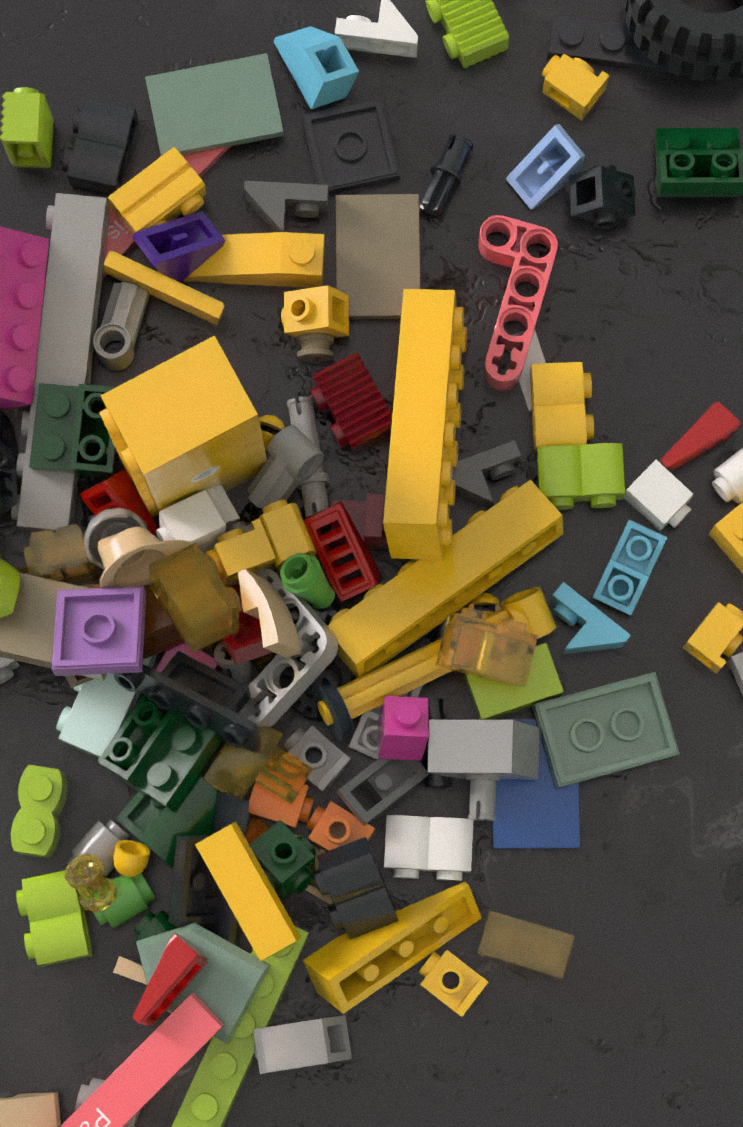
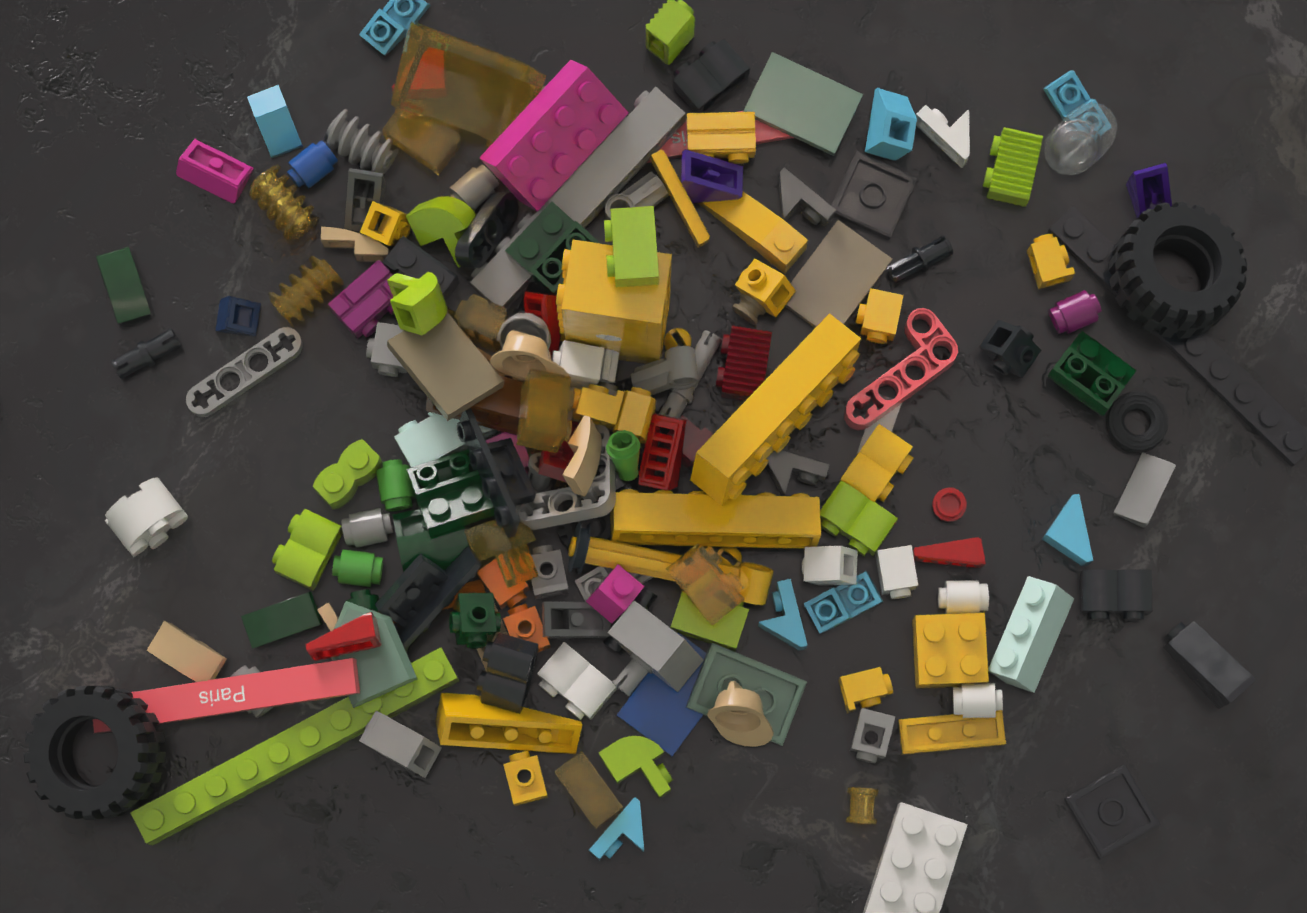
camera: 35 degrees right, 0 degrees up
medium lavender tile [51,586,147,676] -> none
clear yellow bush [65,854,117,912] -> none
yellow hinge [113,840,150,877] -> none
yellow tile [195,822,301,961] -> none
light blue slope [506,124,585,210] -> none
none -> dark green slope [241,591,323,649]
none -> bright green brick [376,459,415,512]
none -> medium azure slope [589,797,644,860]
none -> lime brick [598,736,673,799]
none -> lime brick [604,206,659,287]
none -> tan piece [707,681,774,747]
none -> white brick [802,546,858,586]
none -> yellow brick [856,288,904,344]
none -> red plate [932,488,967,522]
none -> magenta brick [1048,290,1102,334]

